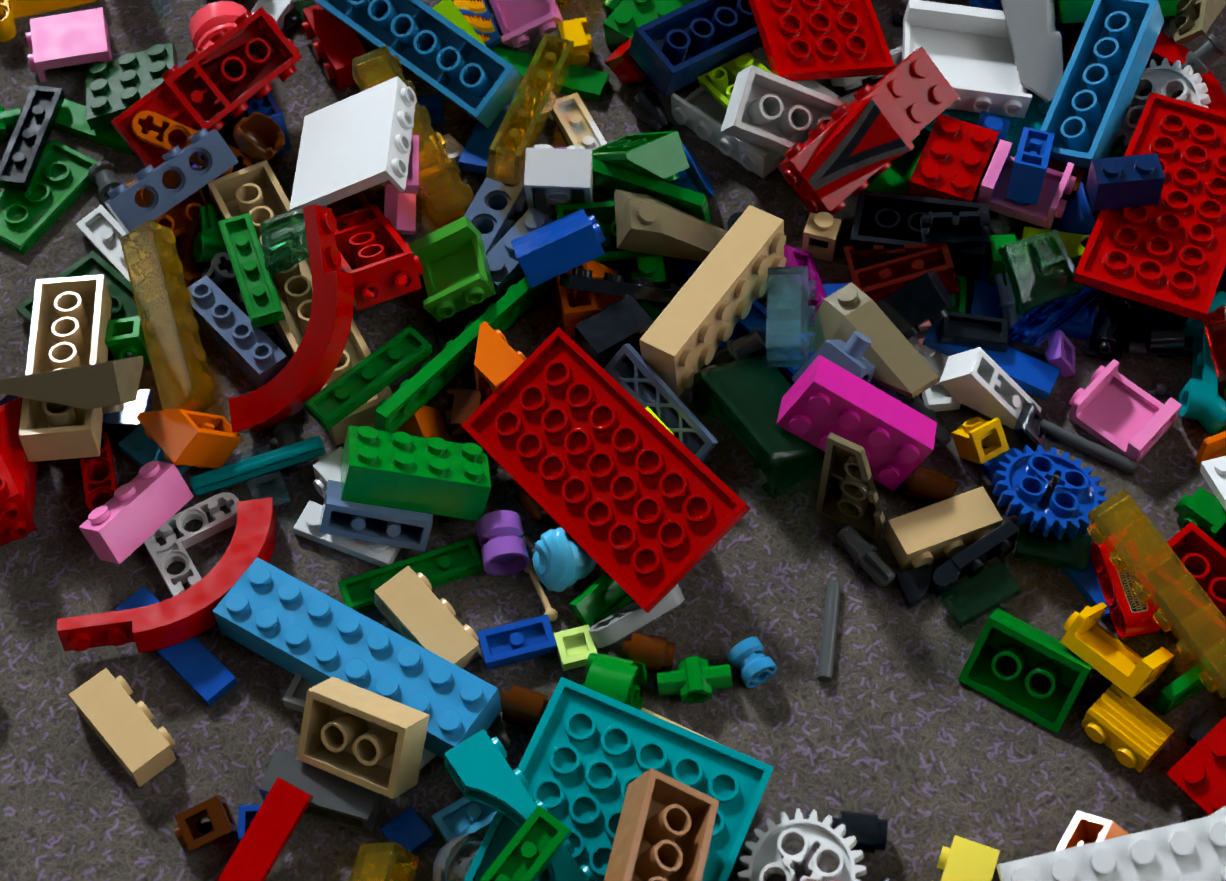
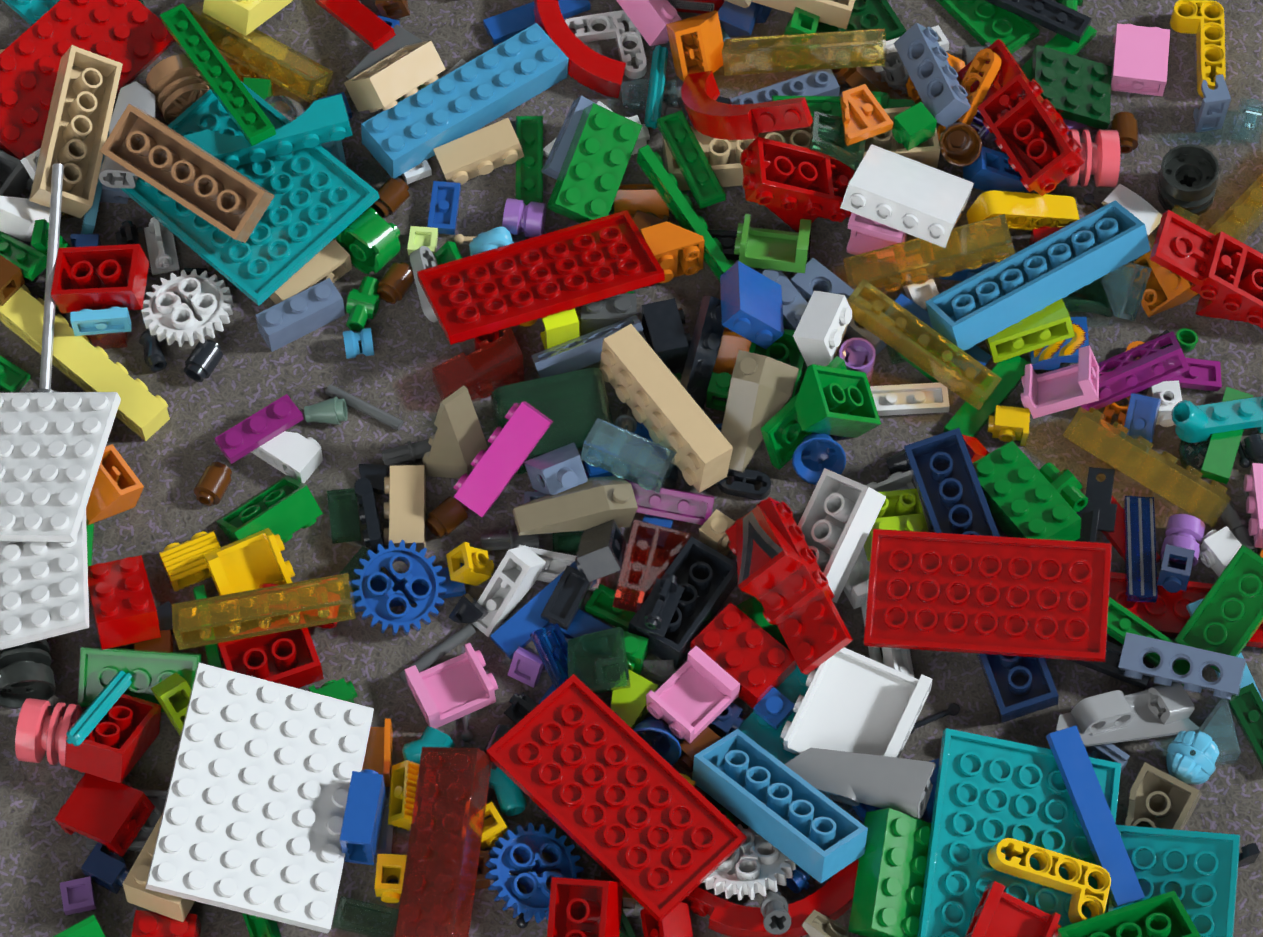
camera: 110 degrees right, 5 degrees up
blue slope [1005,127,1055,205] -> none
dark blue brick [1086,153,1165,211] -> none
none -> reddish brown brick [194,462,232,506]
none -> magenta plate [214,394,304,464]
none -> white slope [251,431,323,483]
none -> sand blue brick [255,278,345,352]
none -> sand green cone [304,397,348,425]
none -> clear red wedge [432,327,524,401]
none -> orange wing [840,84,894,146]
none -> green brick [892,102,937,151]
none -> yellow beam [966,190,1080,241]
none -> reddish brown brick [1110,112,1138,154]

